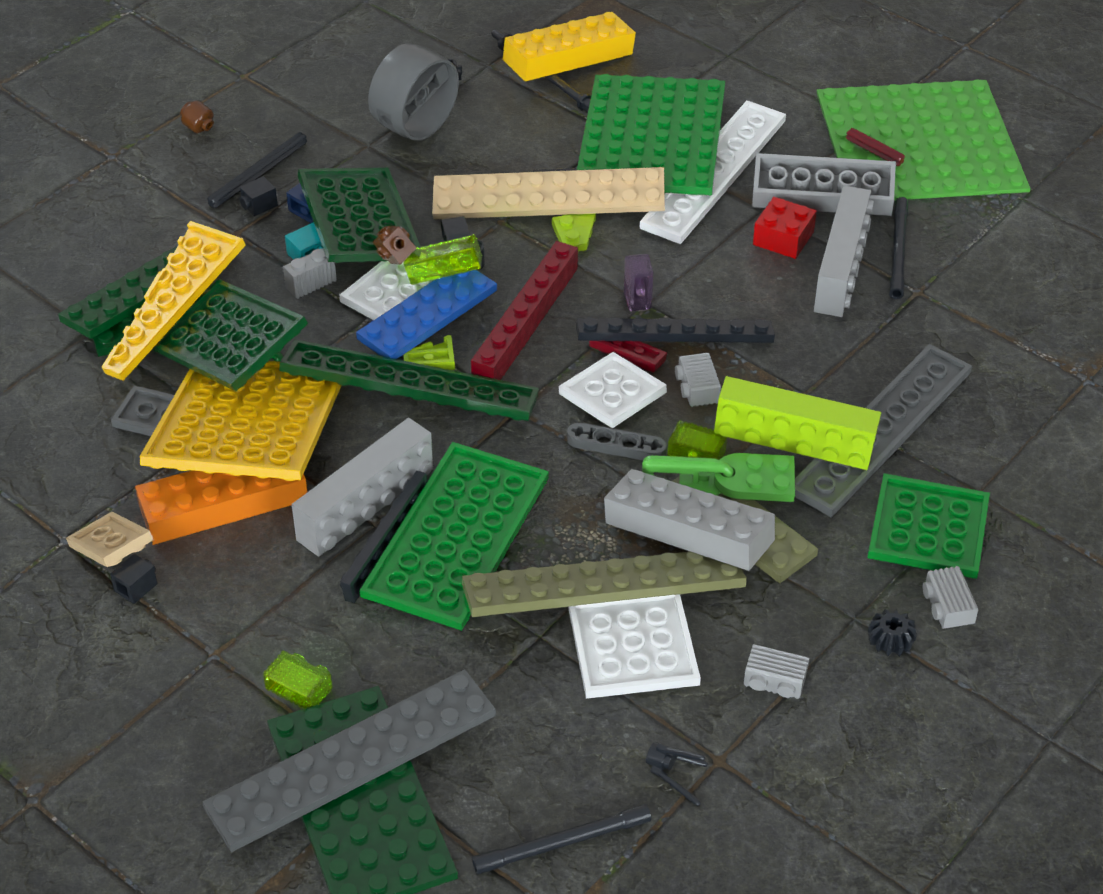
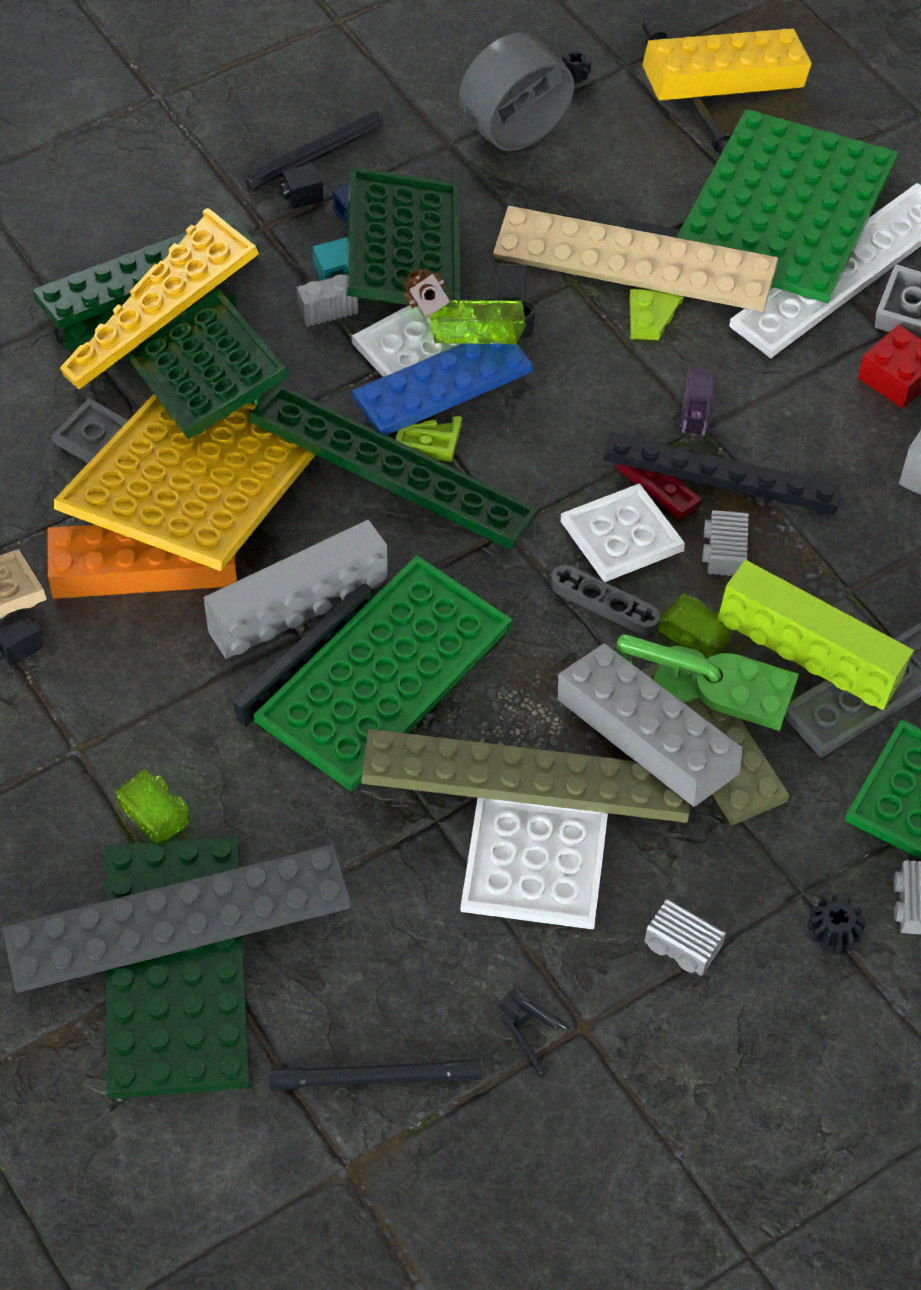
camera: 15 degrees right, 10 degrees up
reddish brown head [180,100,214,133] -> none
dark red brick [471,241,578,380] -> none

